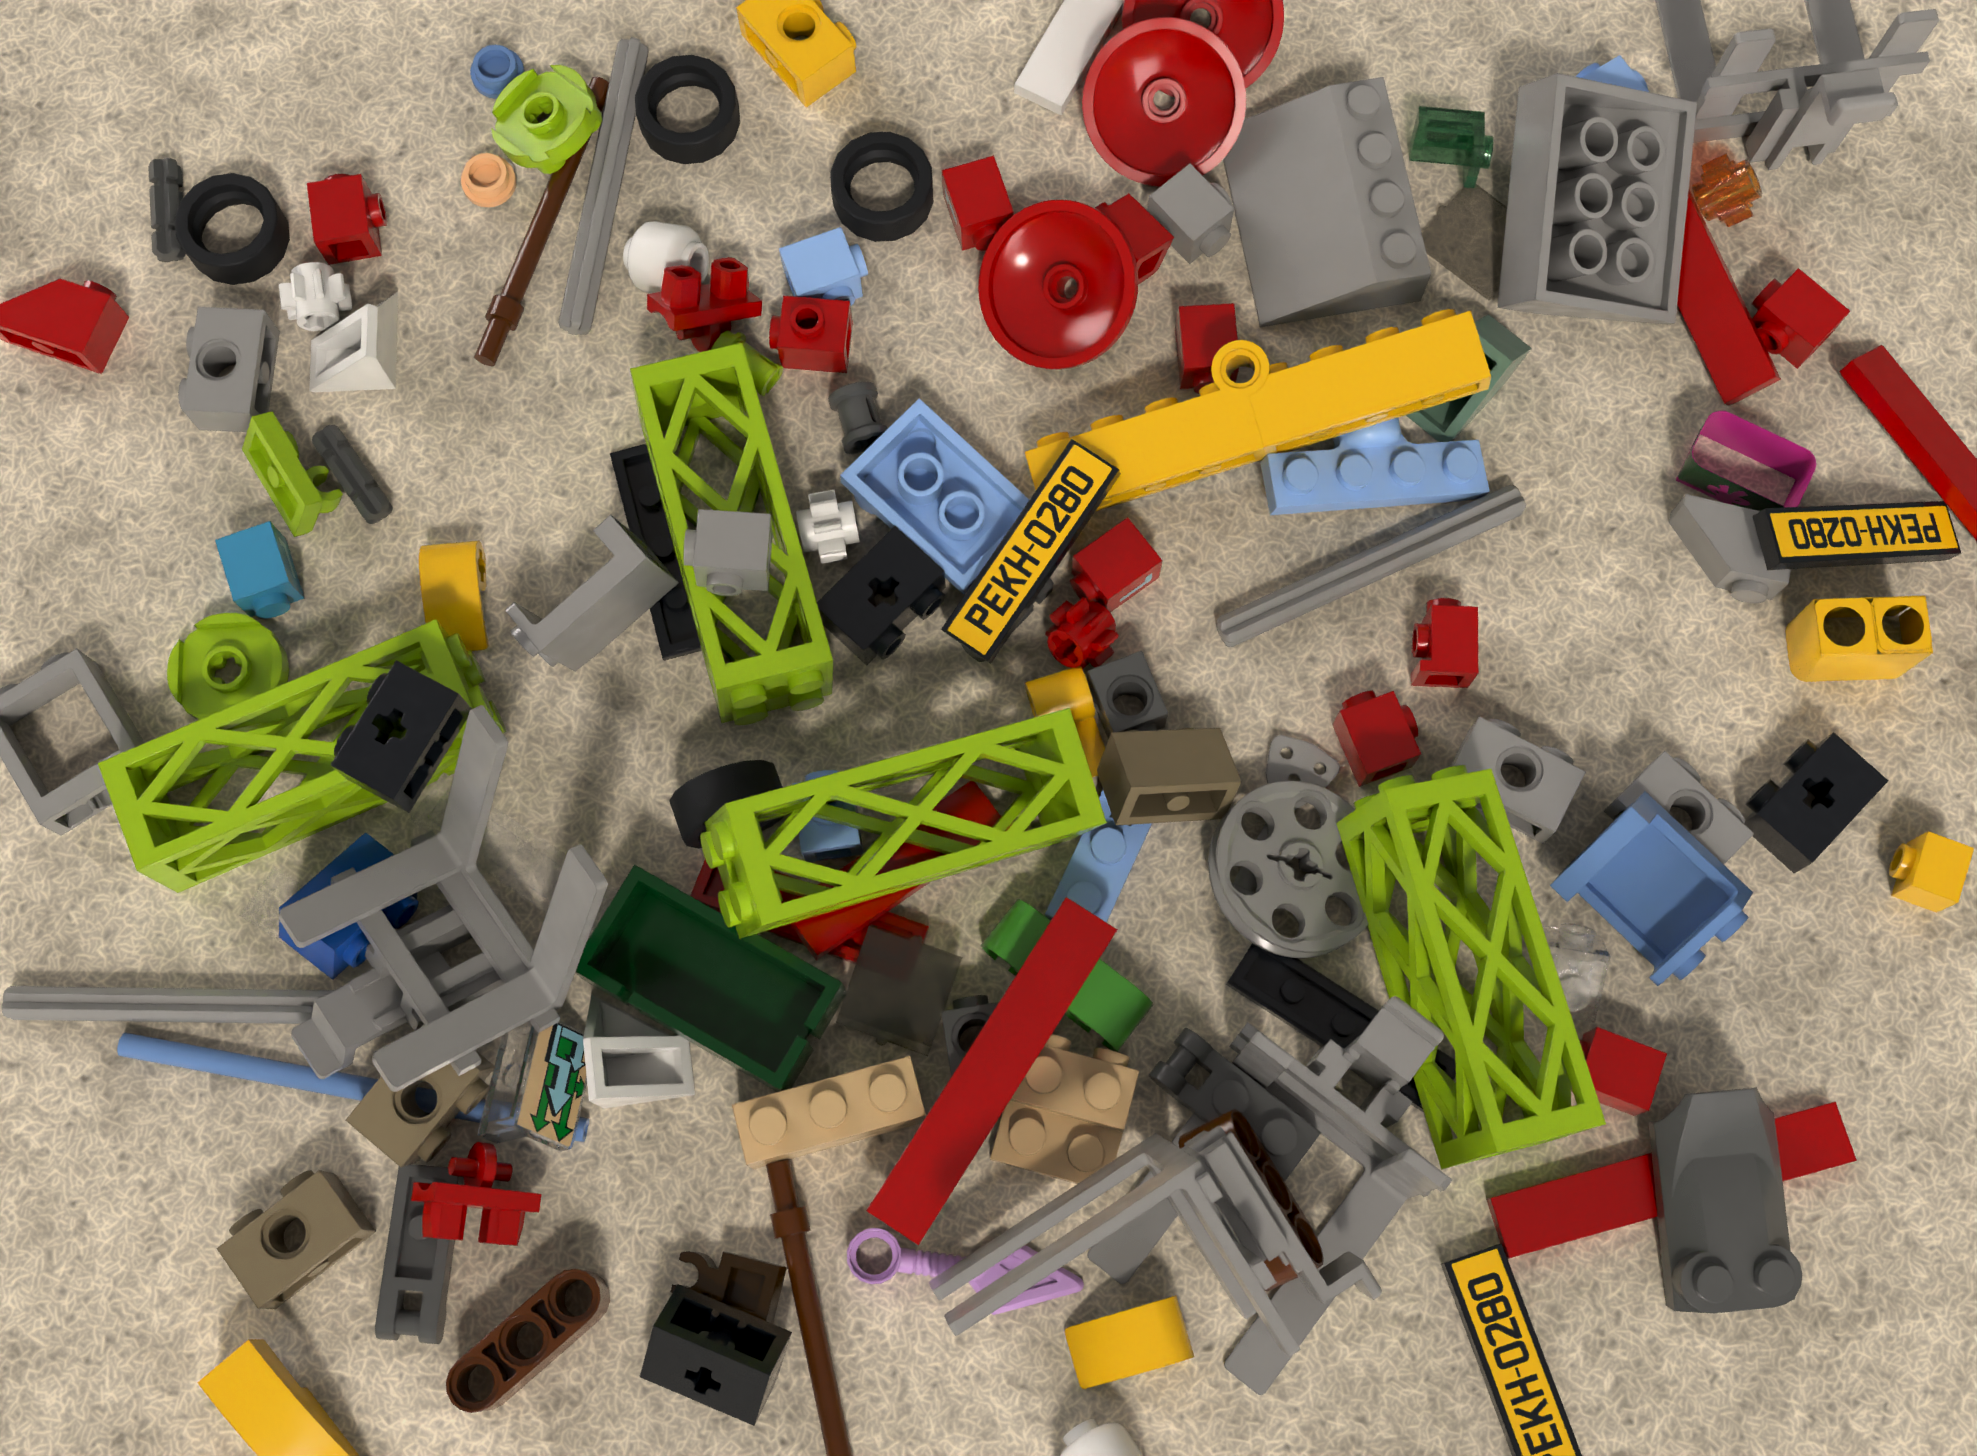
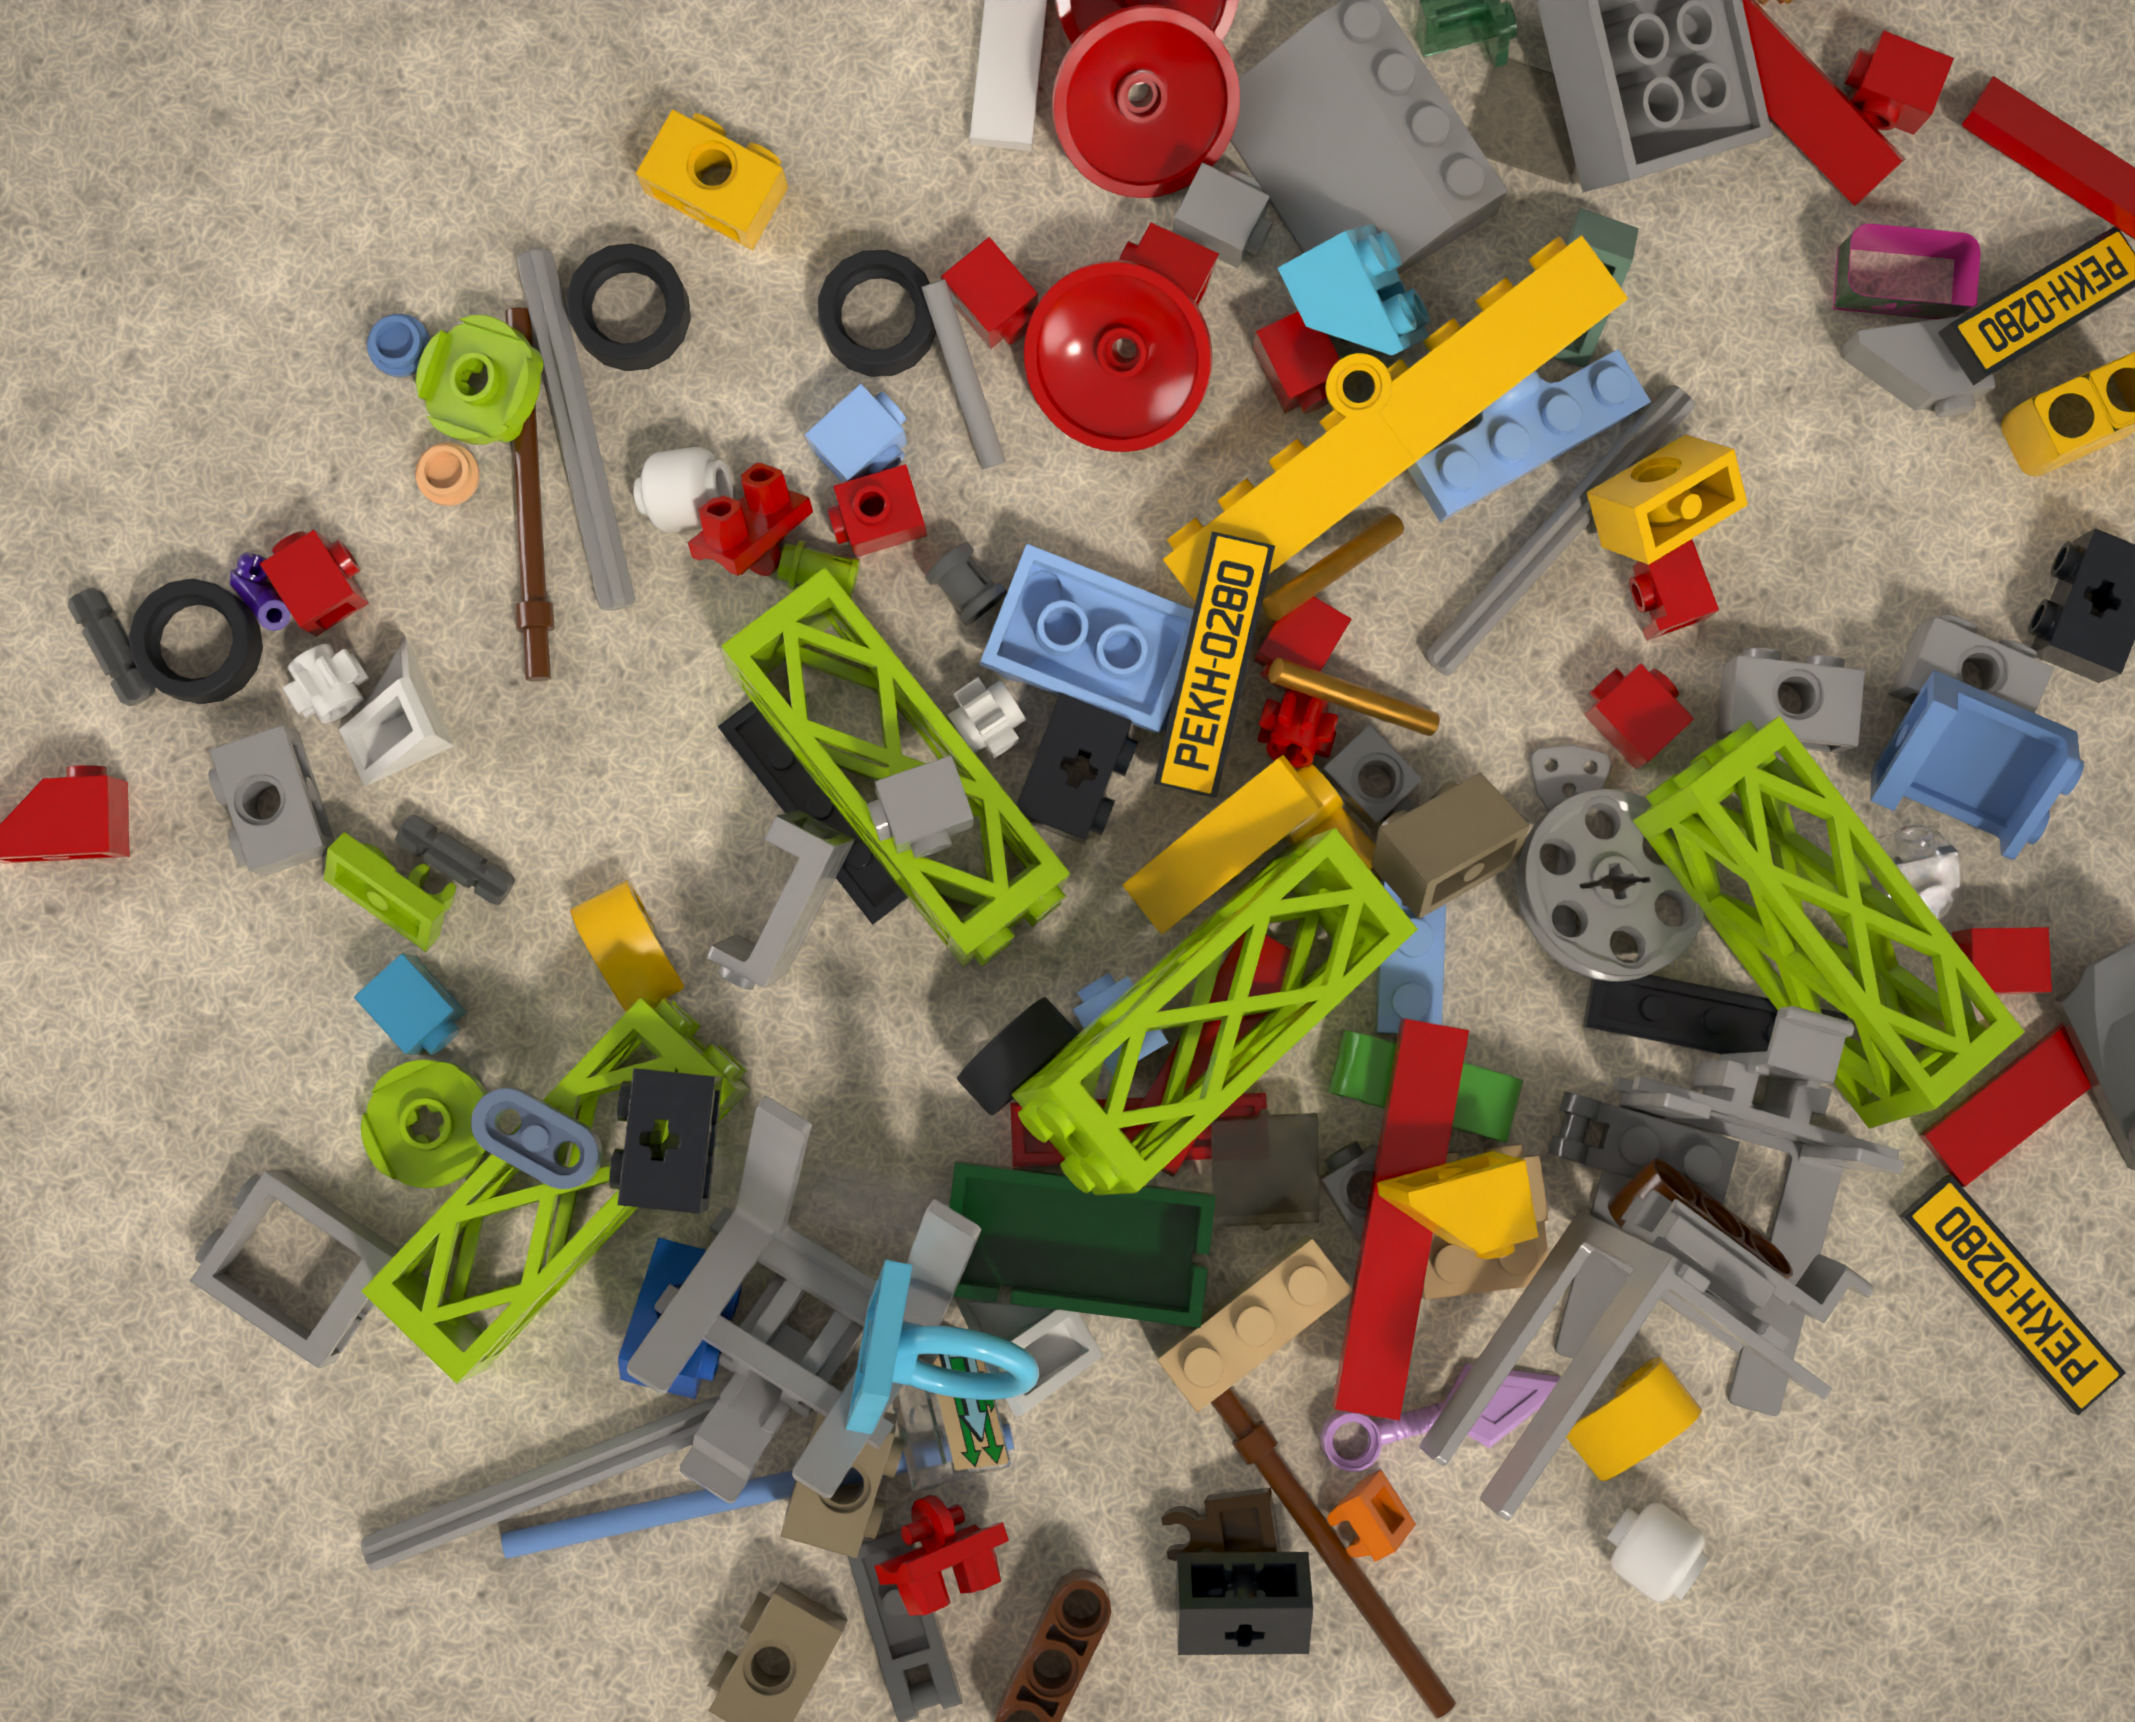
camera: 25 degrees left, 10 degrees up
none -> dark purple arm [230,552,291,631]
none -> sand blue plate [471,1088,603,1189]
none -> medium azure tile [846,1260,1039,1435]
none -> light grey bar [921,279,1006,469]
none -> yellow slope [1122,755,1324,935]
none -> pearl gold bar [1262,513,1404,621]
none -> pearl gold bar [1268,658,1440,736]
none -> medium azure slope [1278,224,1430,355]
none -> orange tile [1327,1469,1416,1562]
none -> yellow slope [1377,1151,1538,1259]
none -> yellow brick [1586,434,1748,565]

